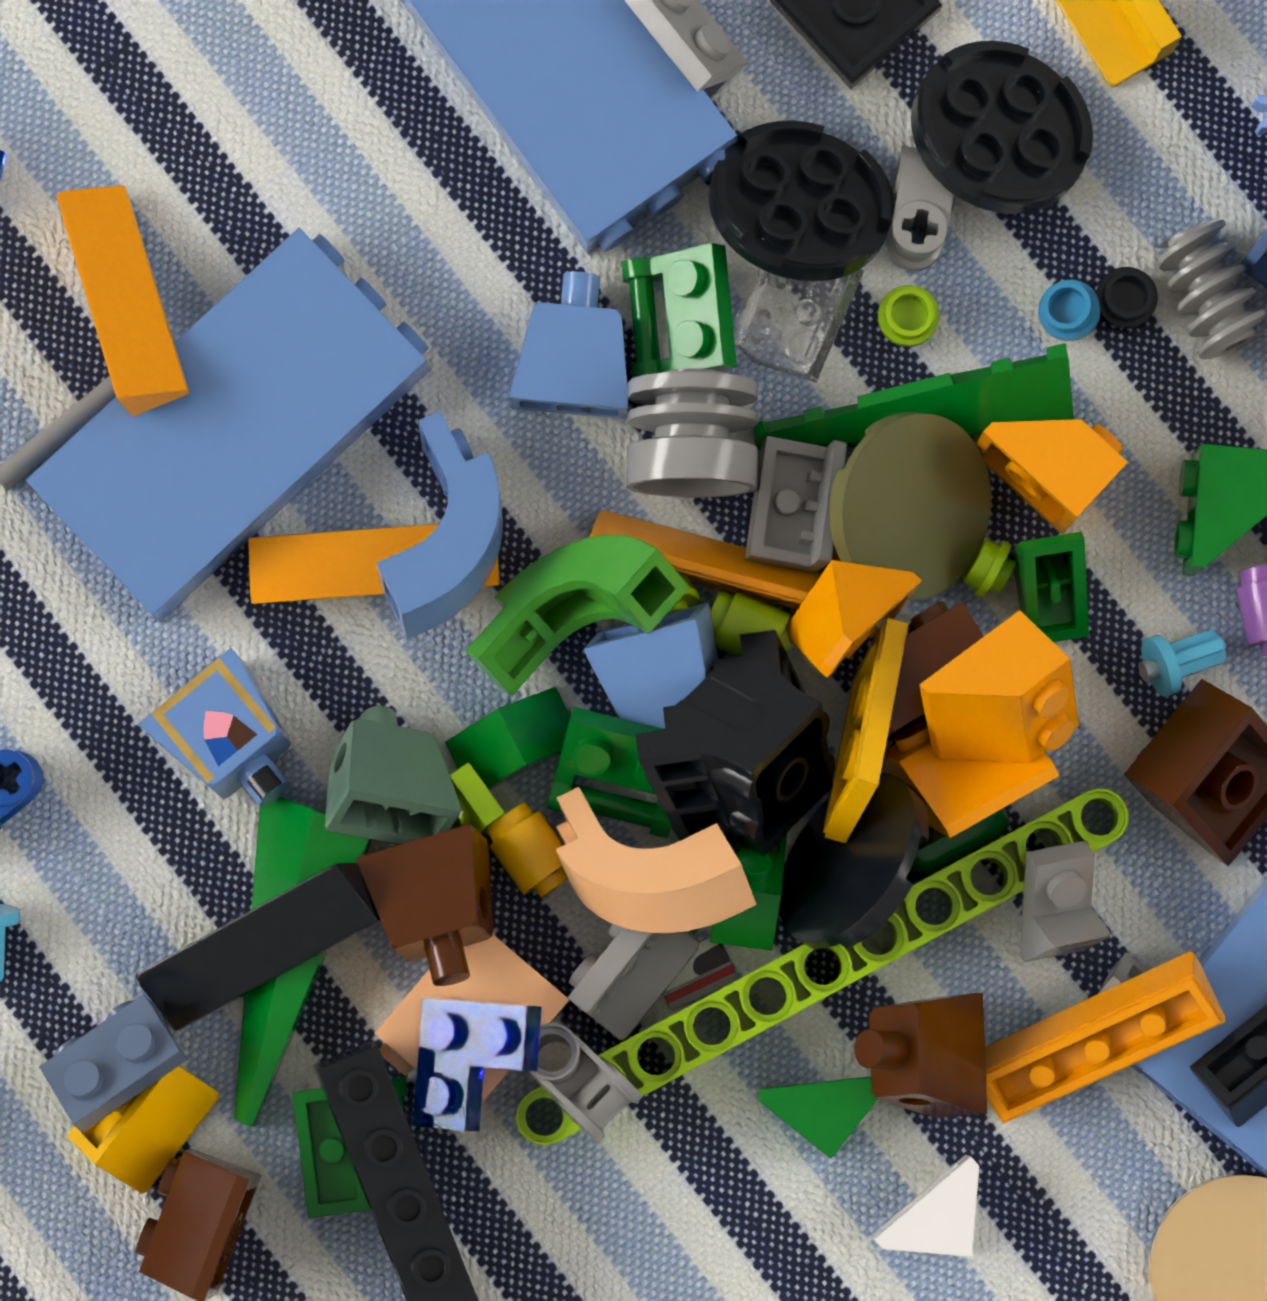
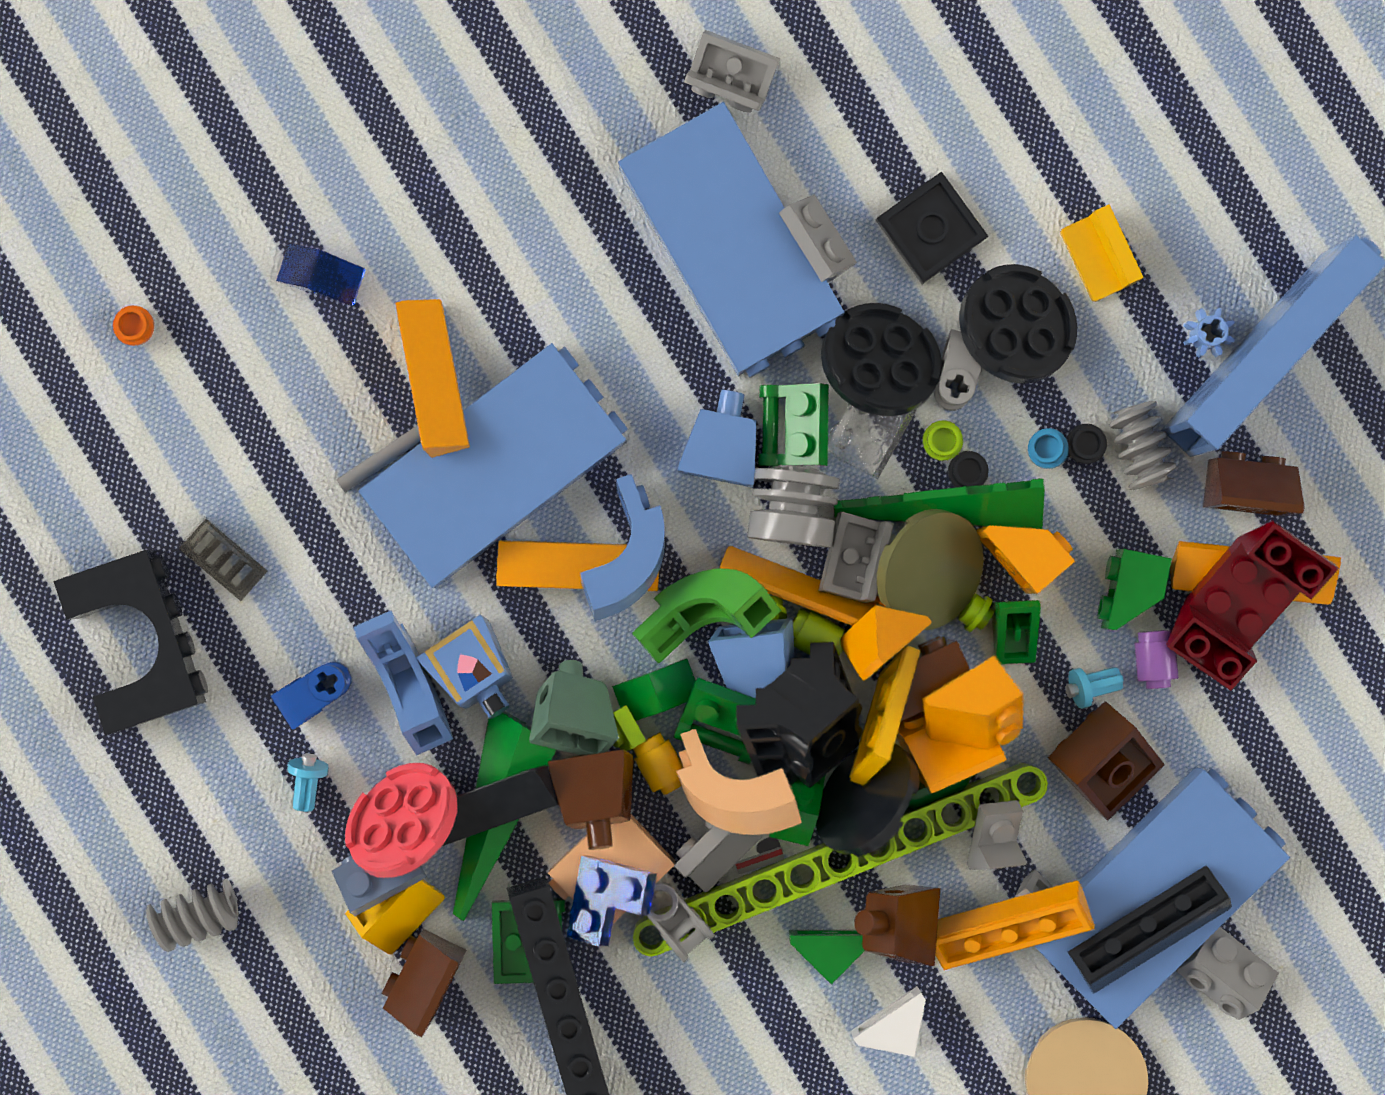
camera: 10 degrees right, 5 degrees up
none -> coral tile [345,763,457,878]
none -> medium blue arch [354,610,453,756]
none -> black plate [948,451,989,488]

